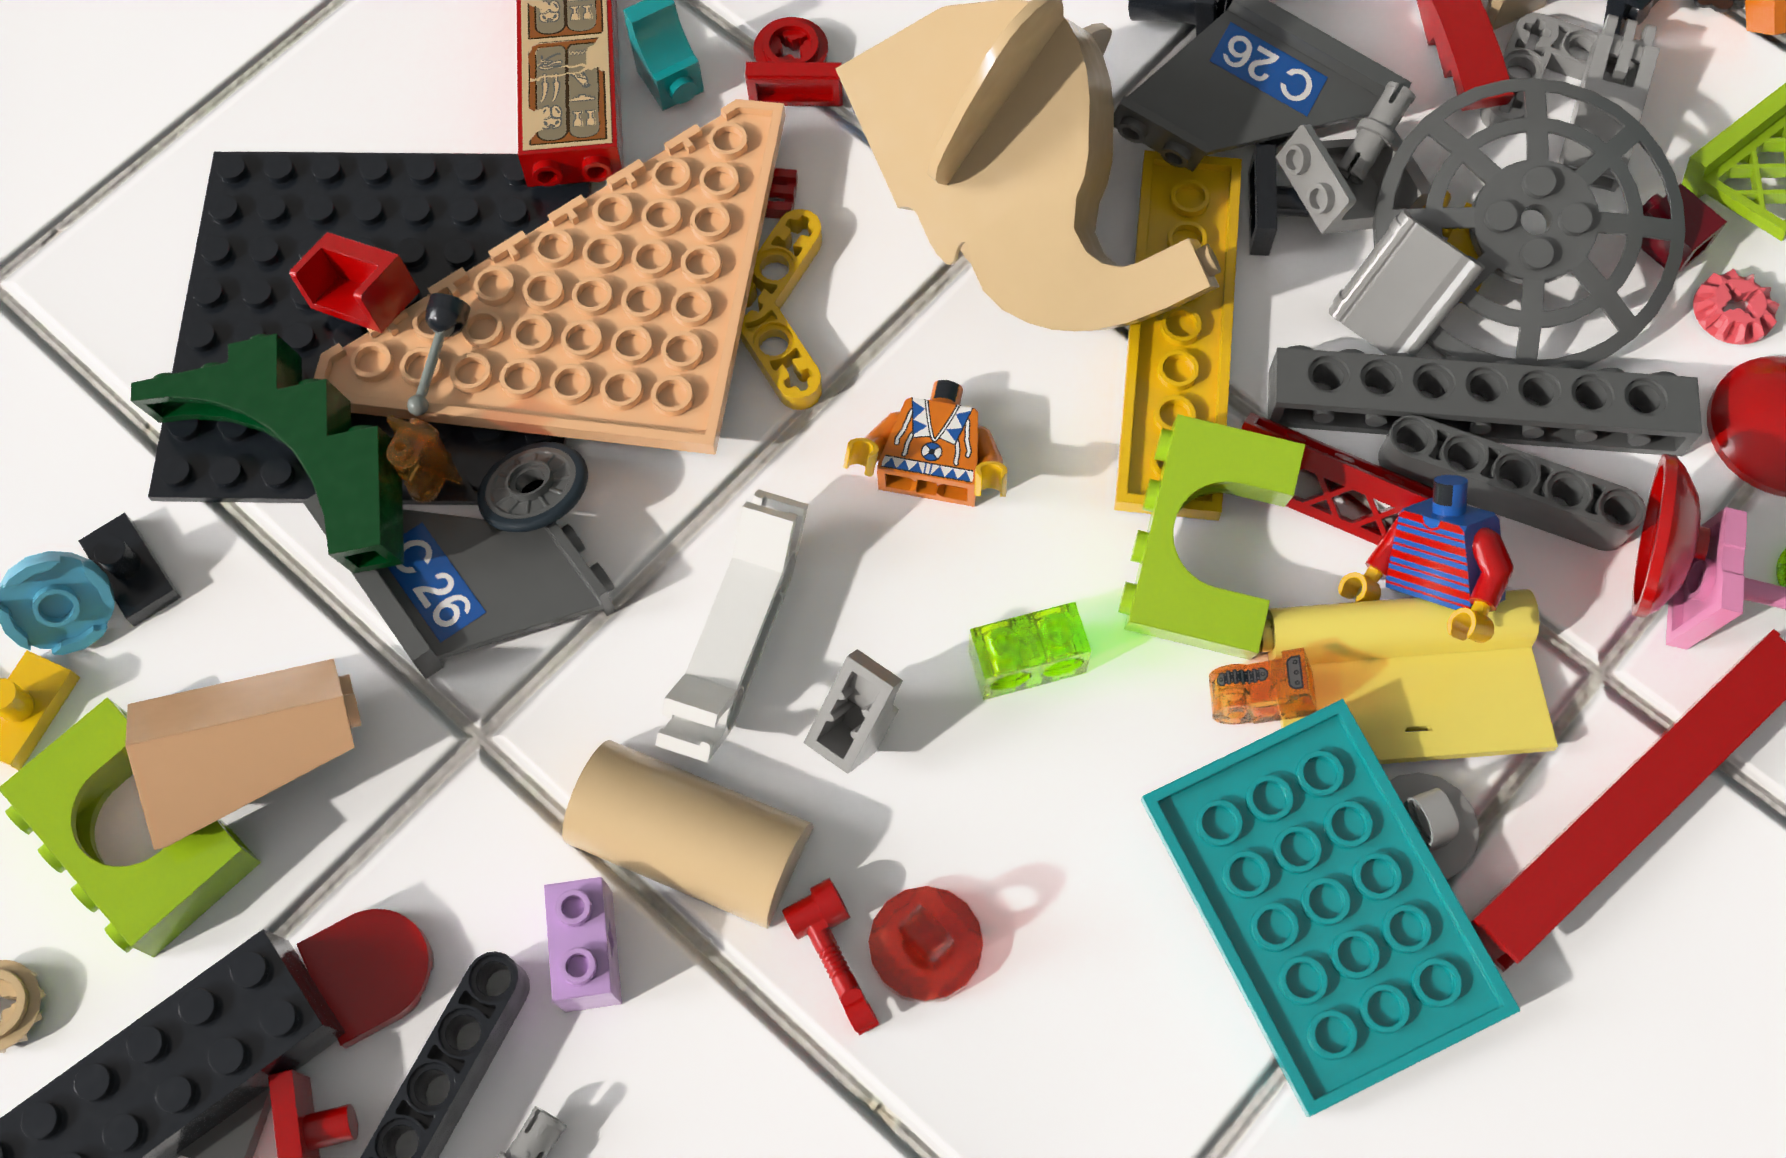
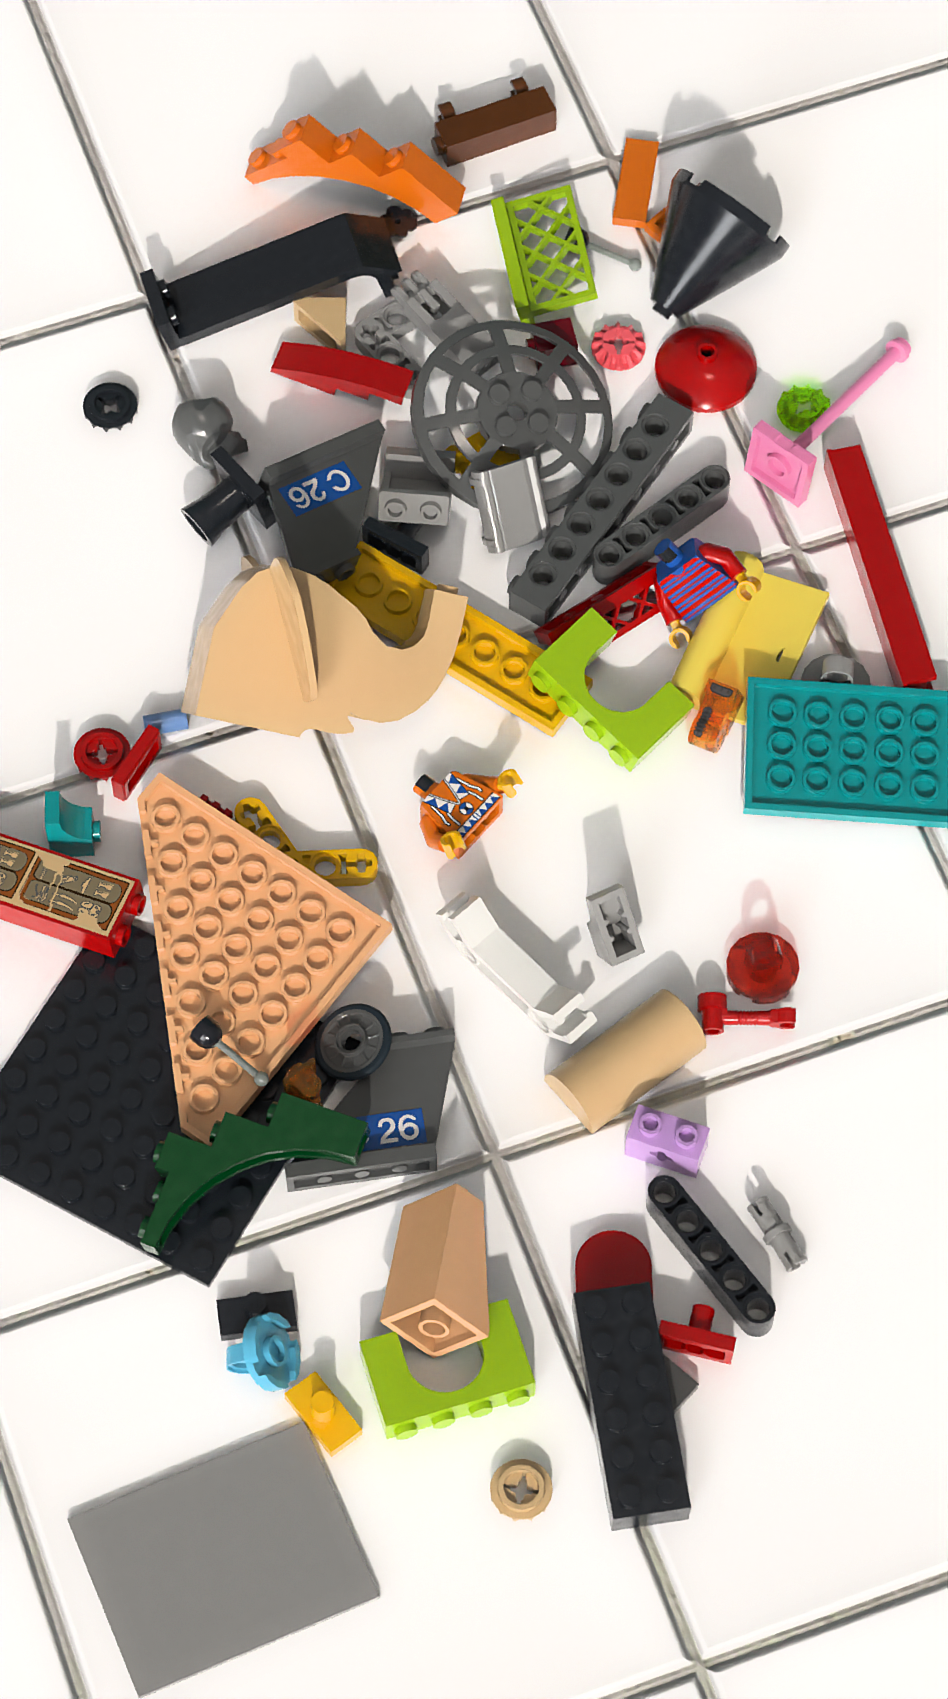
camera: 65 degrees left, 5 degrees down
red panel [289,232,420,333] -> none
clear neon green brick [968,602,1092,700] -> none
light grey pin [1337,81,1416,185] -> none
red dish [1631,454,1711,618] -> none

